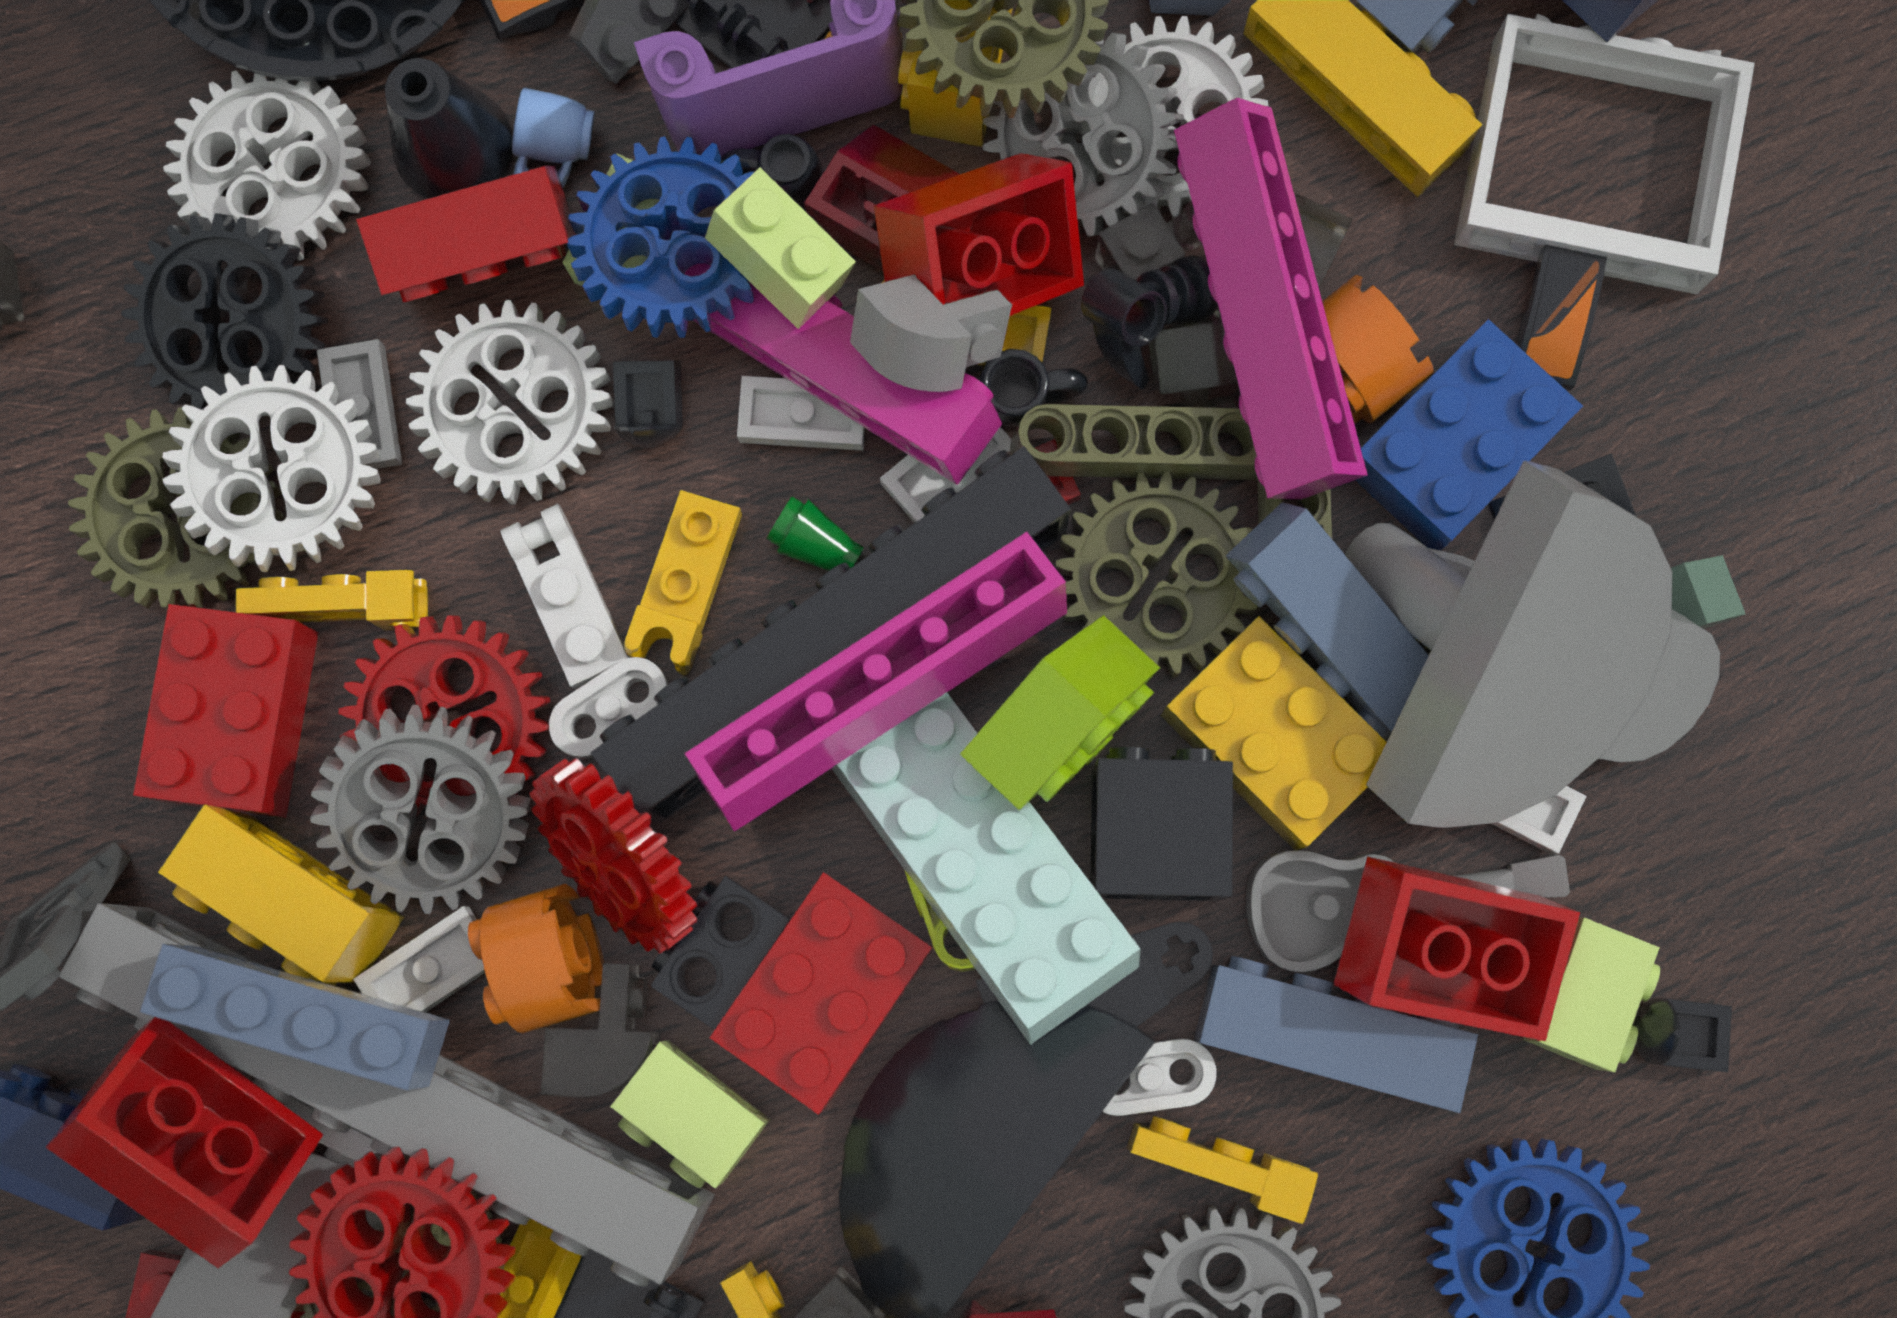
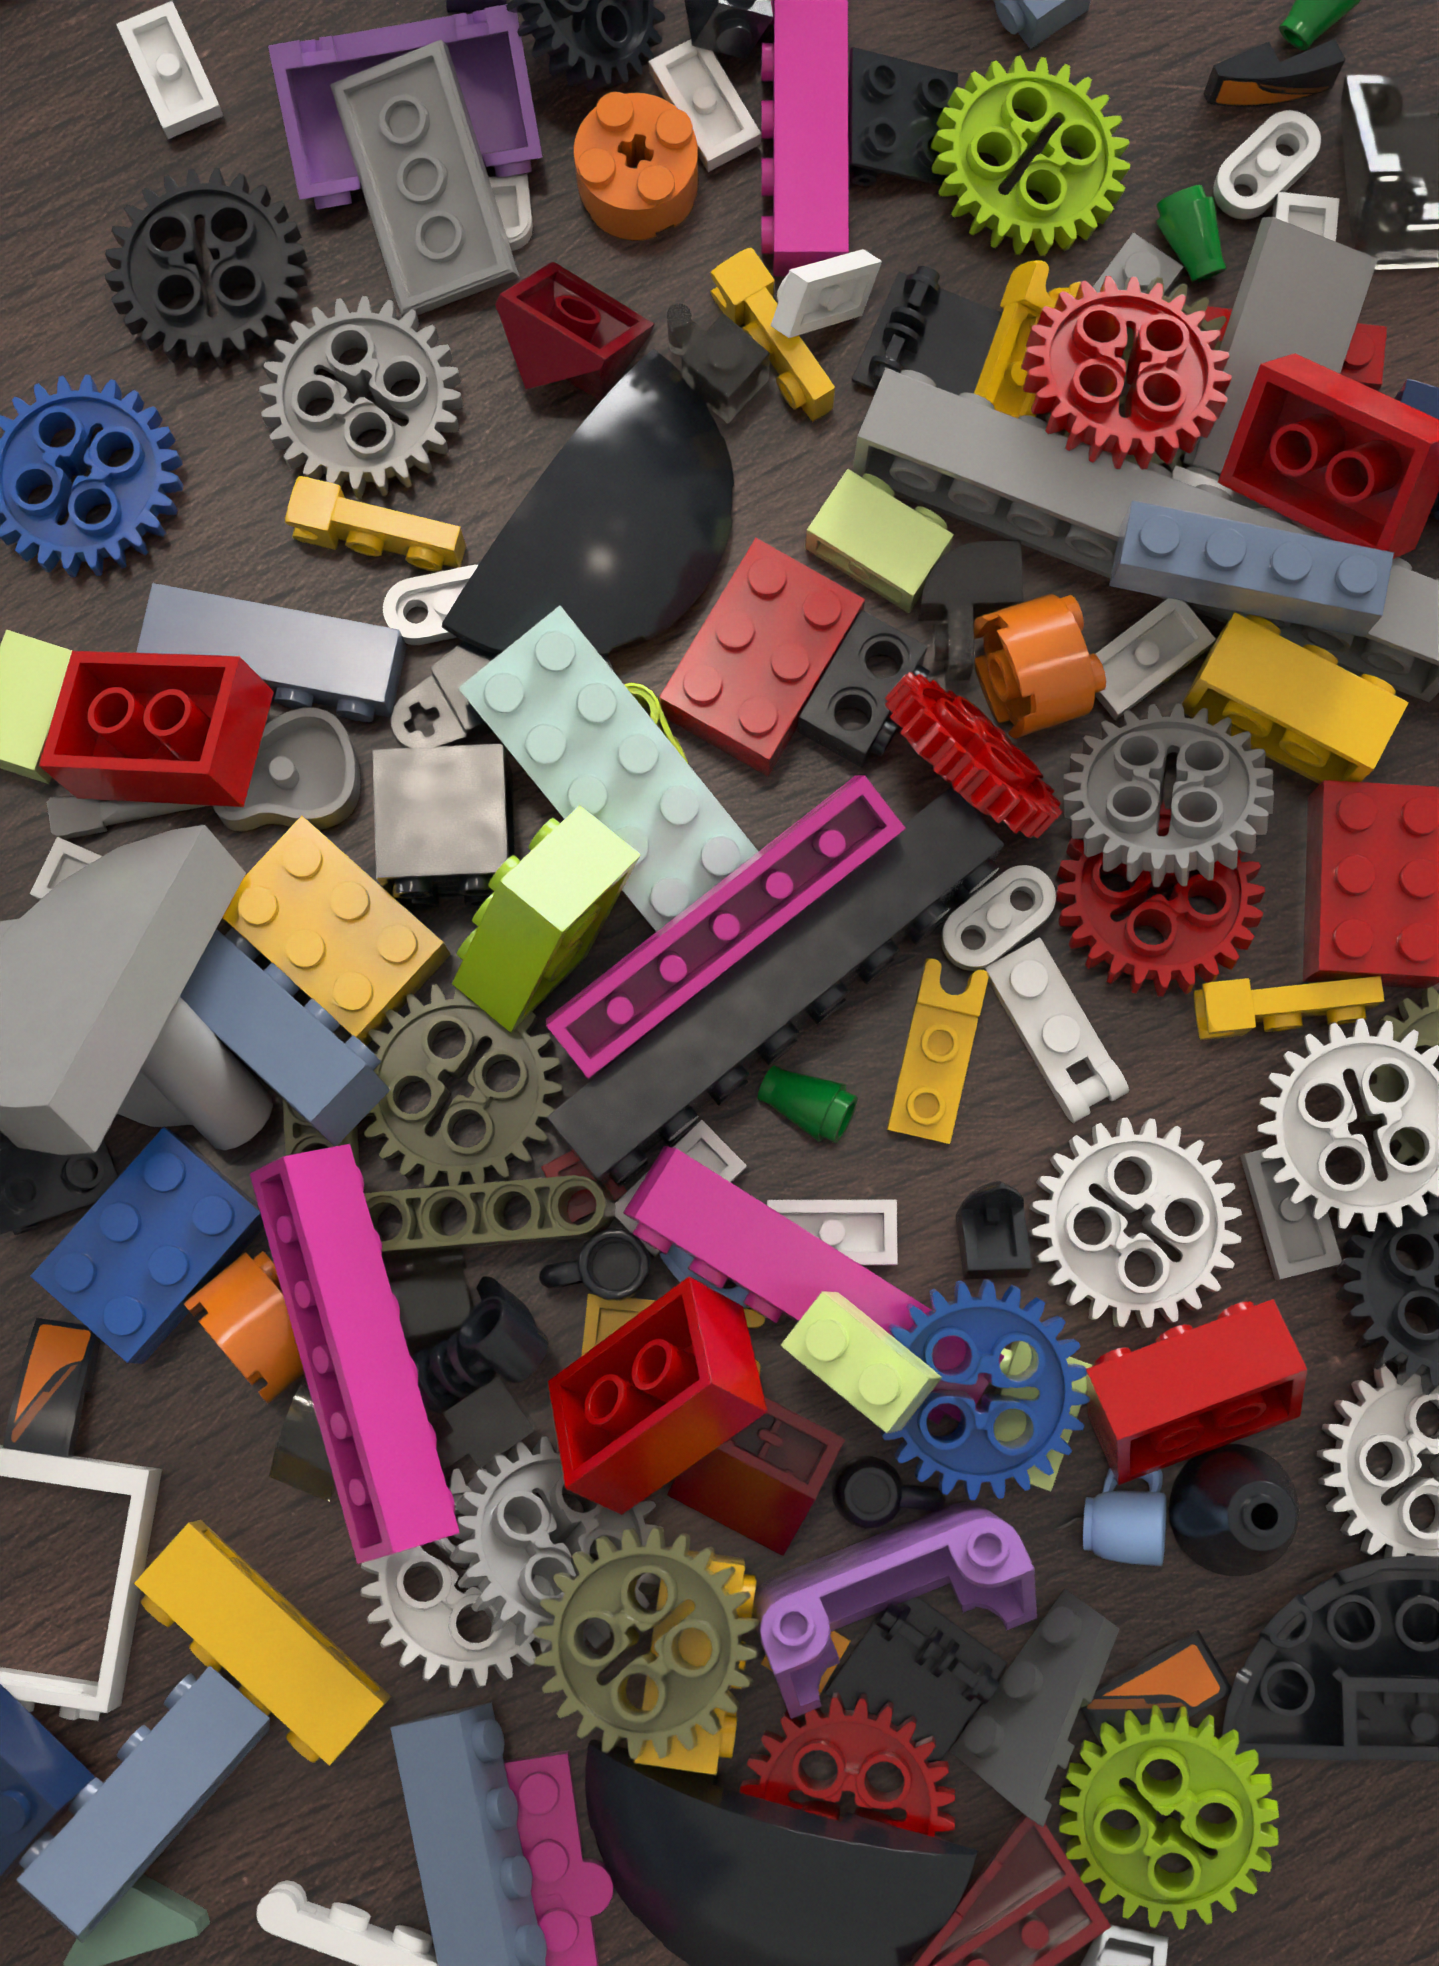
camera: 170 degrees right, 0 degrees up
light grey brick [850,275,1012,392] -> none

